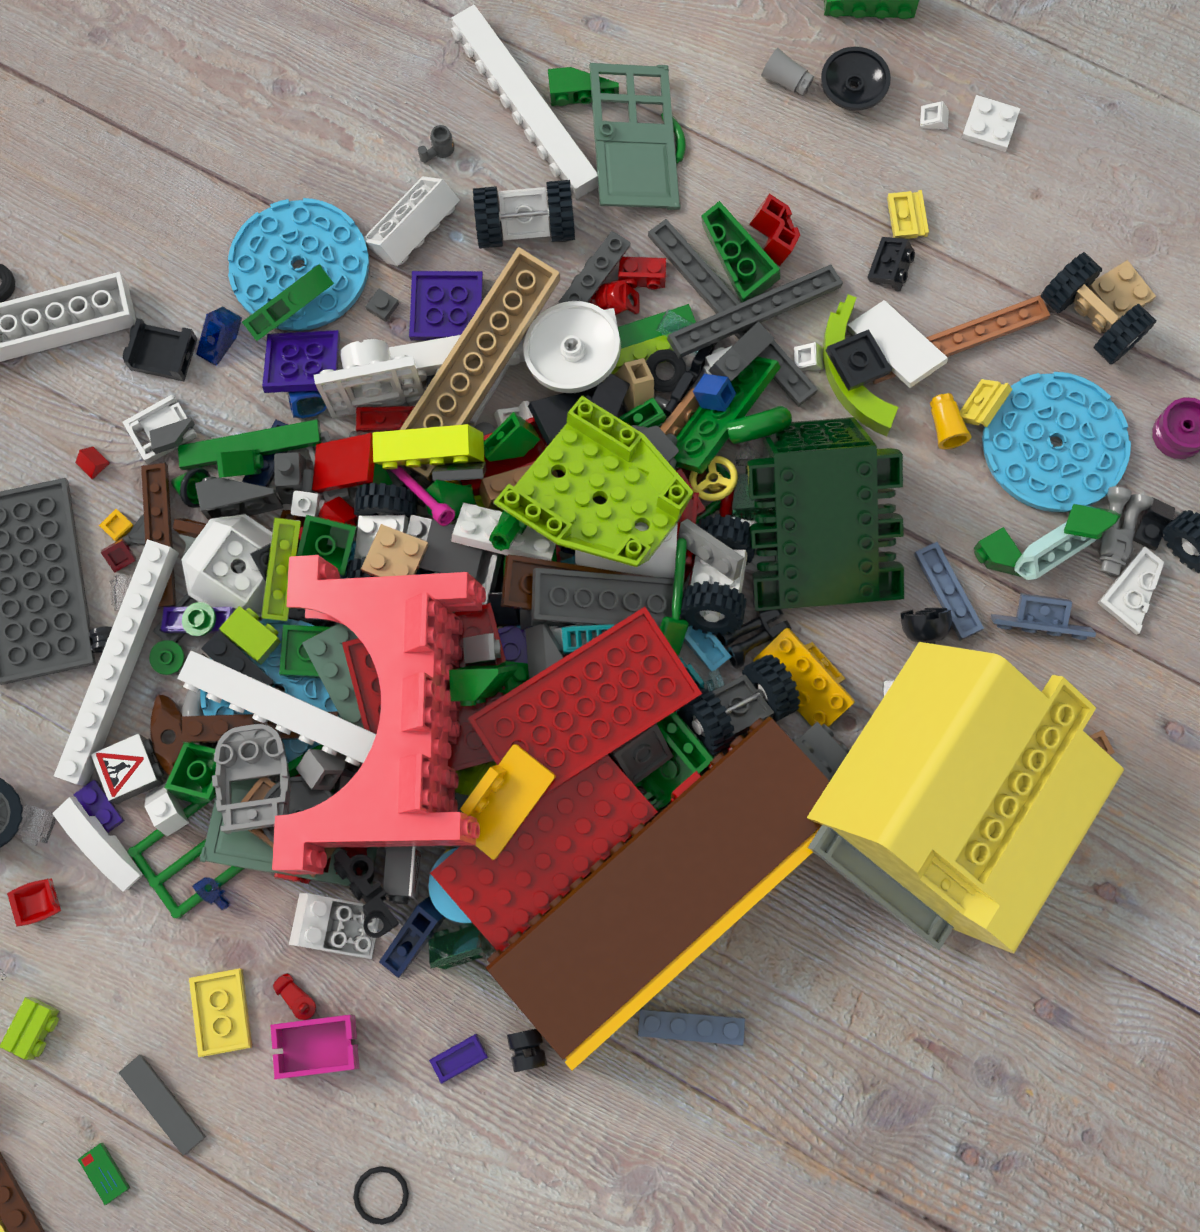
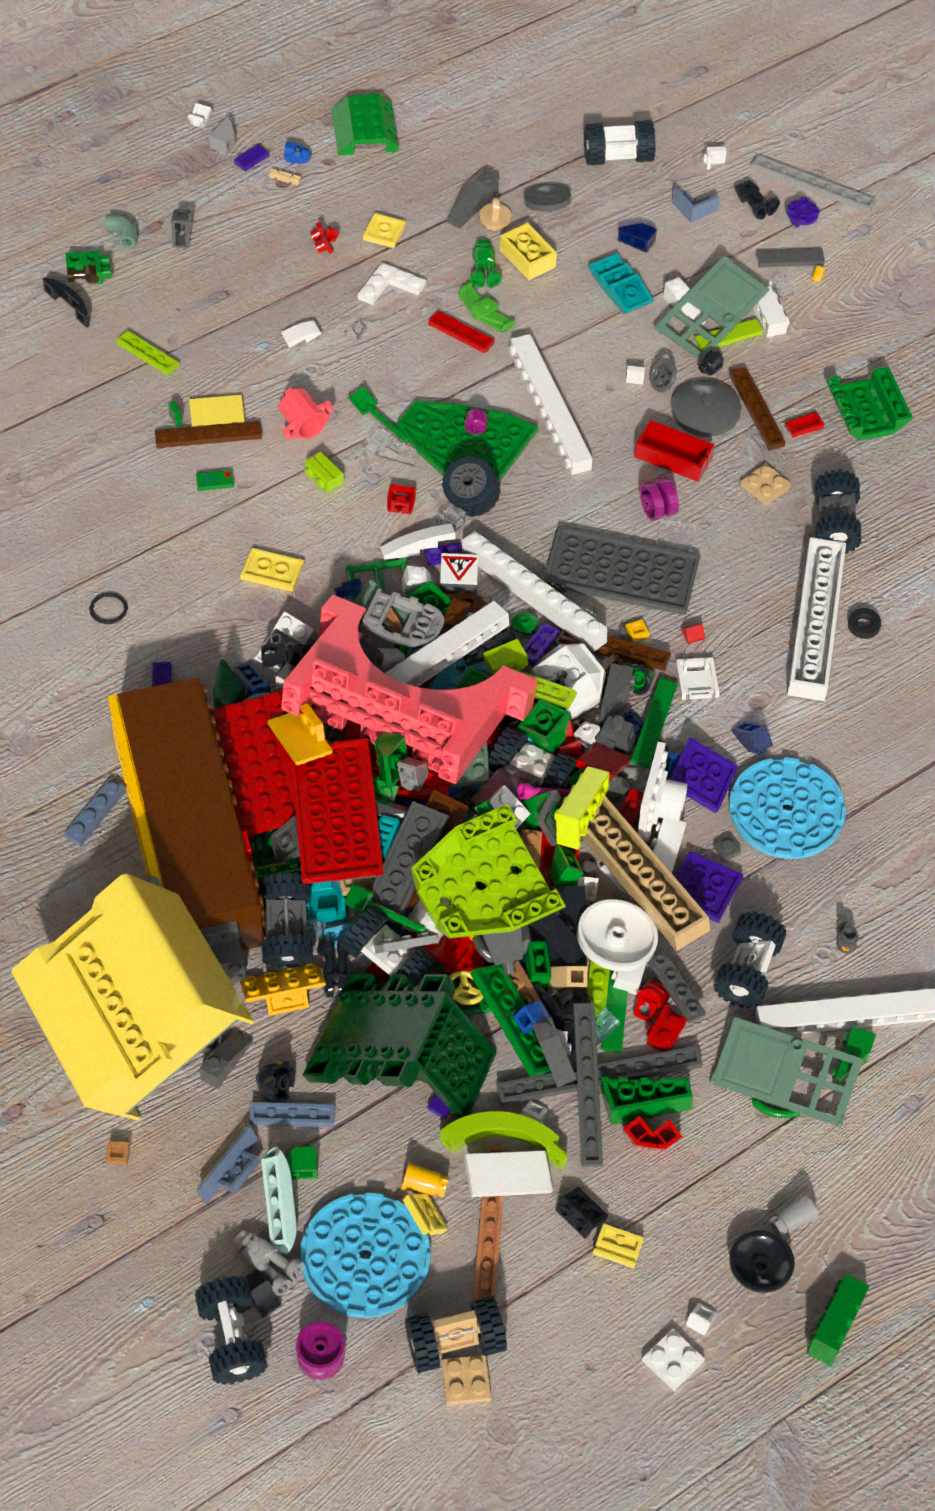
camera: 110 degrees right, 20 degrees down
dark red plate [101,538,136,573] -> none
dark grey tile [119,1054,206,1156] -> none
black panel [123,318,197,382] -> none
dark grey tile [149,417,195,454] -> none
piece [182,602,216,637] -> none
green slope [216,449,264,478] -> none
green slope [242,264,334,341] -> none
dark pink piece [270,1015,360,1080] -> none
red piece [273,973,316,1020] -> none
tan plate [361,524,428,577] -> none
white slope [364,176,460,266] -> none
green cylinder [727,406,792,444] -> none
black plate [825,329,892,391] -> none
green slope [1064,504,1121,539] -> none
white wing [1098,547,1164,635] -> none

